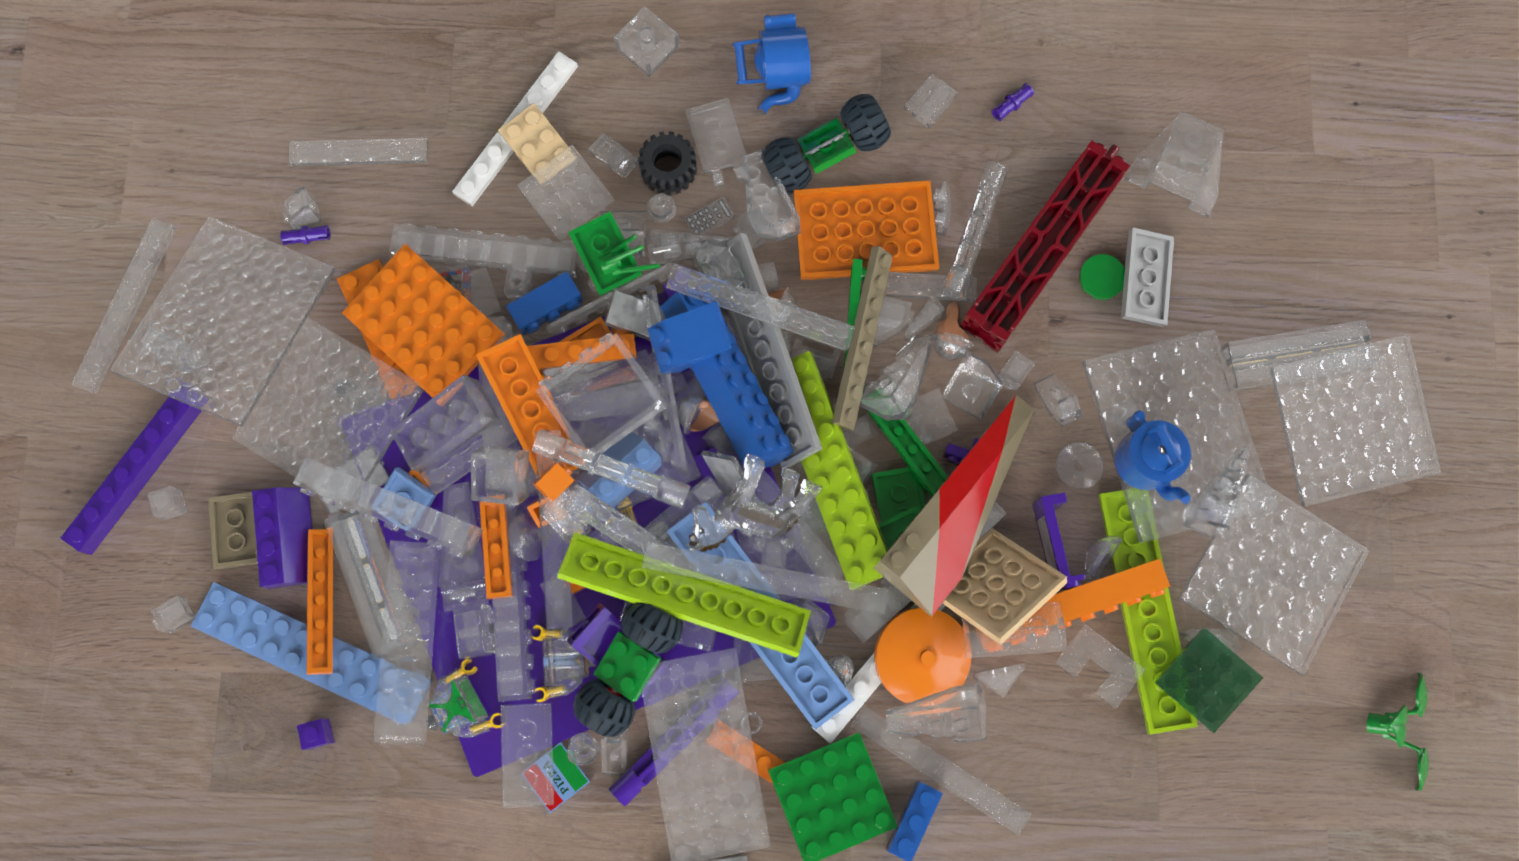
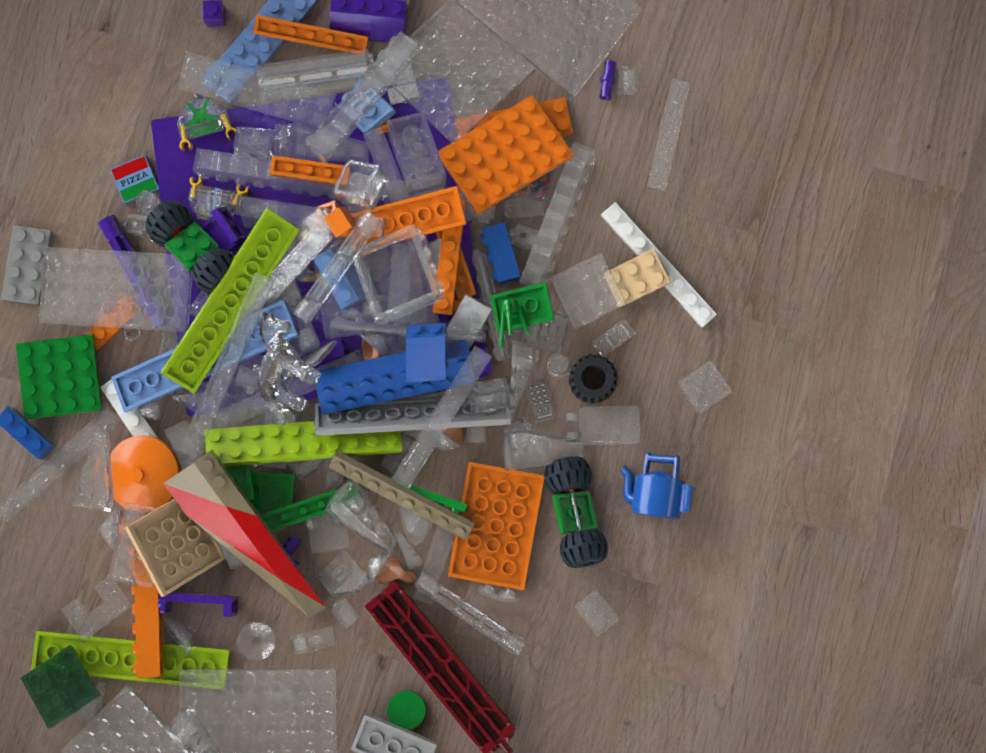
camera: 110 degrees right, 5 degrees up
clear tile [500,703,554,808] -> none
clear dish [508,513,549,561] -> none
dark purple pin [991,83,1034,121] -> none
blue piece [1115,410,1191,504] -> none

